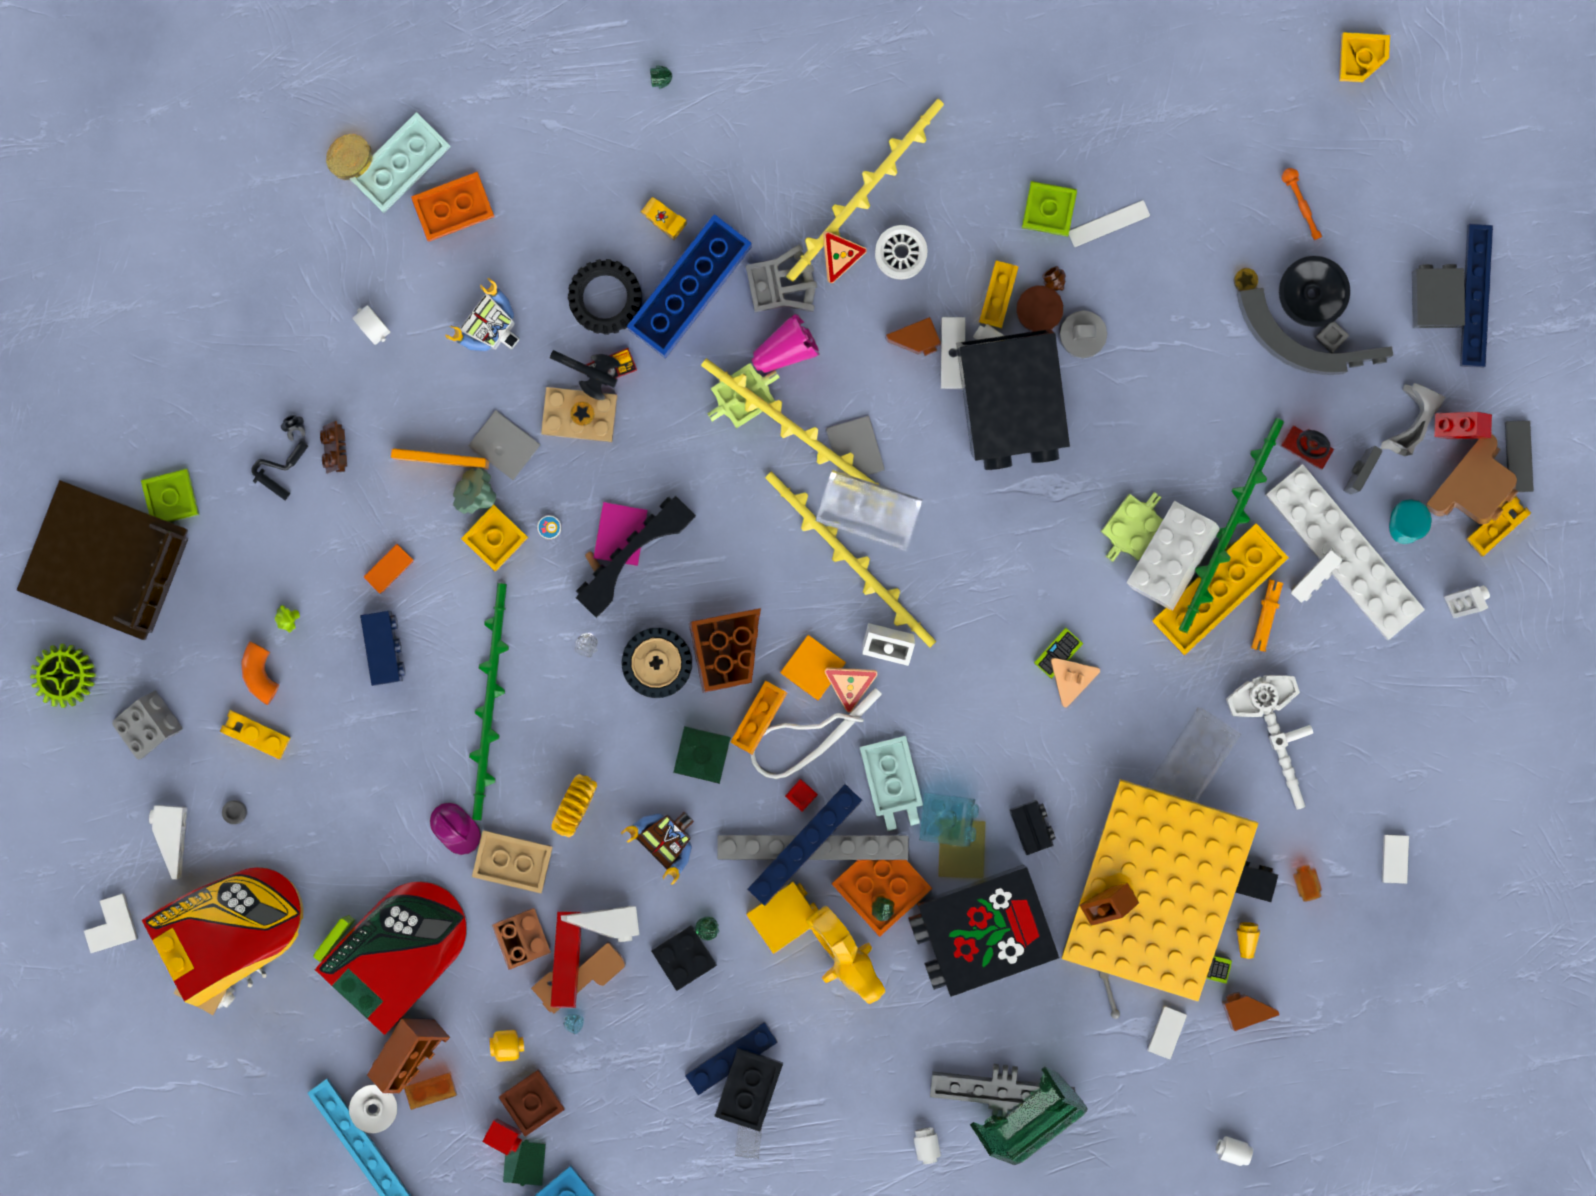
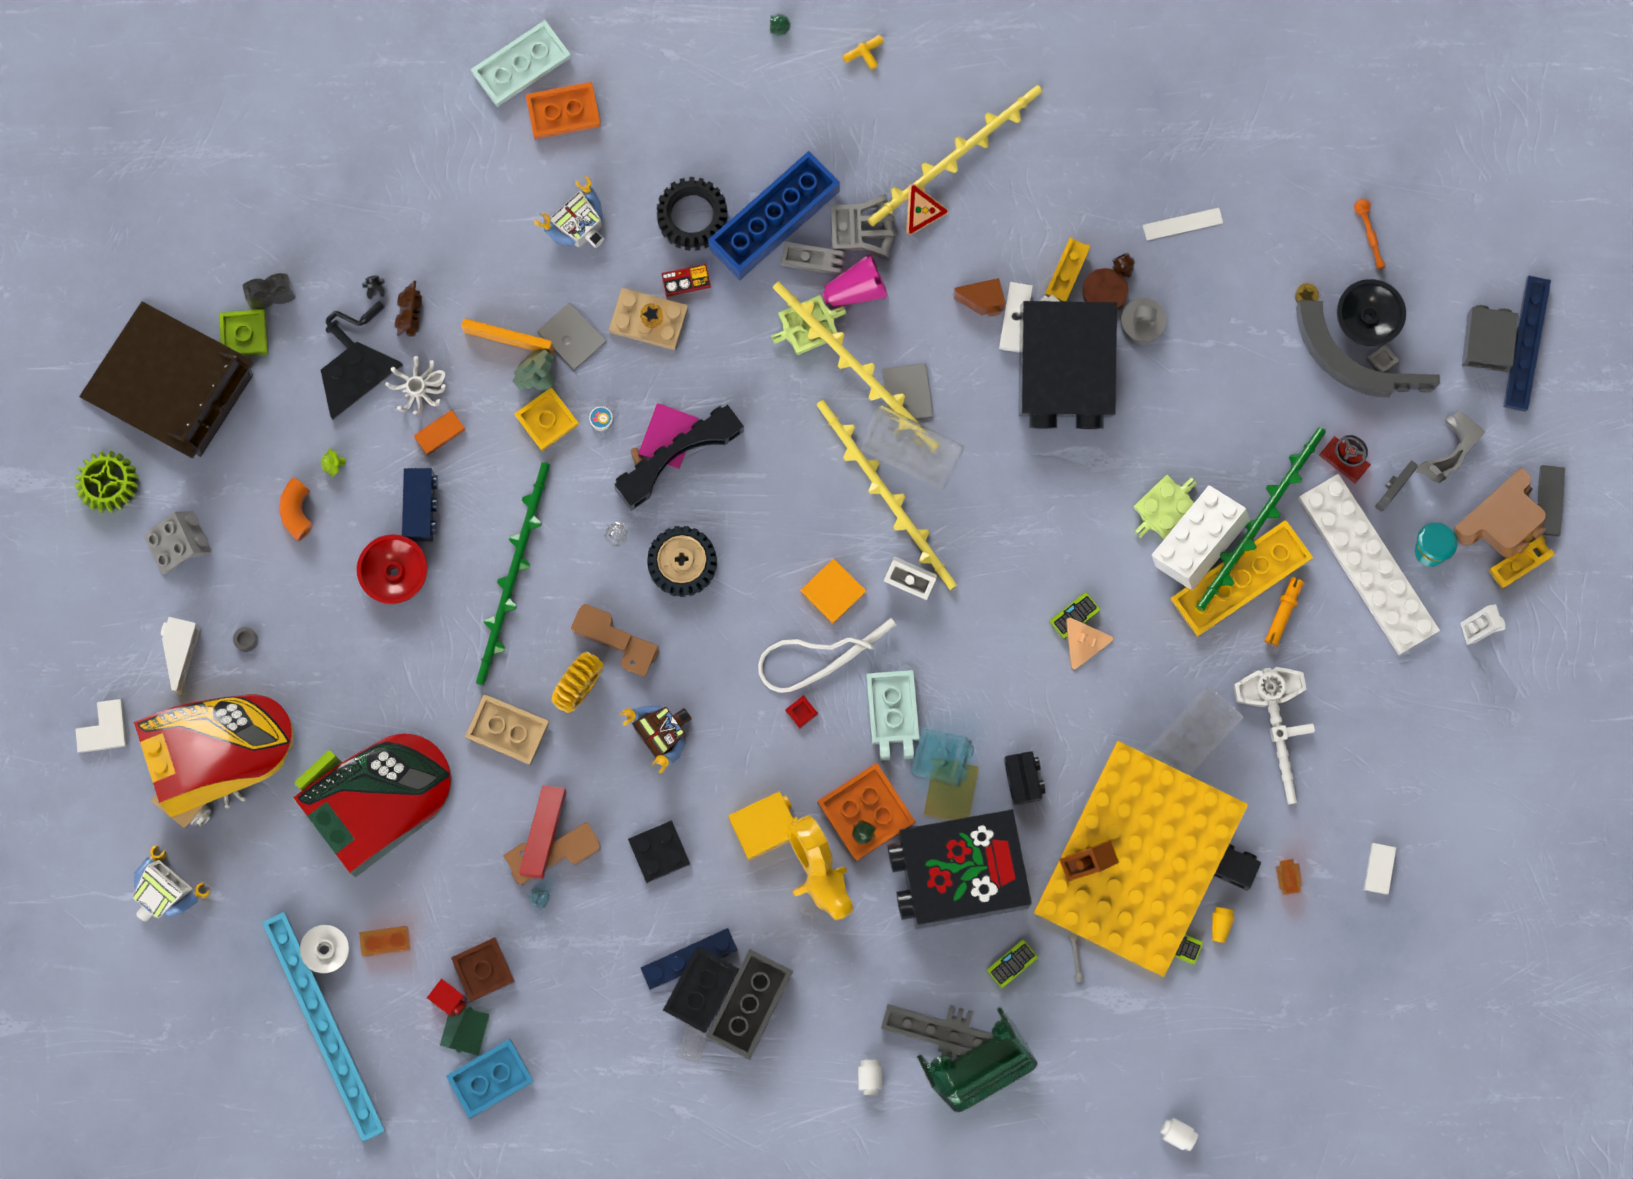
camera: 10 degrees right, 10 degrees down
yellow plate [220,710,291,760] -> none
clear yellow tile [326,134,372,180] -> none
white piece [352,305,391,345] -> none
dark orange wedge [367,1018,450,1093] -> none
magenta piece [430,803,481,855] -> none
yellow head [489,1030,524,1062] -> none
nougat brick [492,908,551,970] -> none
black piece [550,350,621,400] -> none
white slope [561,906,639,942] -> none
yellow leg [640,197,687,240] -> none
clear green brick [673,726,731,784] -> none
dark orange wedge [689,608,761,693] -> none
clear green plate [695,916,720,941] -> none
light grey plate [717,835,909,860] -> none
light orange plate [730,680,787,755] -> none
dark blue plate [747,784,863,906] -> none
piece [825,668,877,713] -> none
white wheel [875,225,928,280] -> none
lime tile [1022,181,1077,237] -> none
white tile [1147,1006,1187,1059] -> none
dark orange slope [1222,992,1279,1031] -> none
white piece [1291,548,1343,603] -> none
yellow plate [1339,32,1390,82] -> none
red brick [1434,412,1492,440] -> none
none -> torso [133,845,211,922]
none -> clear smoke brick [242,273,296,309]
none -> black wing [320,342,403,420]
none -> red dish [357,534,428,604]
none -> white animal [385,356,446,416]
none -> medium nougat piece [571,604,659,677]
none -> dark grey brick [706,949,793,1060]
none -> light grey hinge [781,241,846,275]
none -> yellow piece [842,35,884,70]
none -> tile [986,939,1039,989]

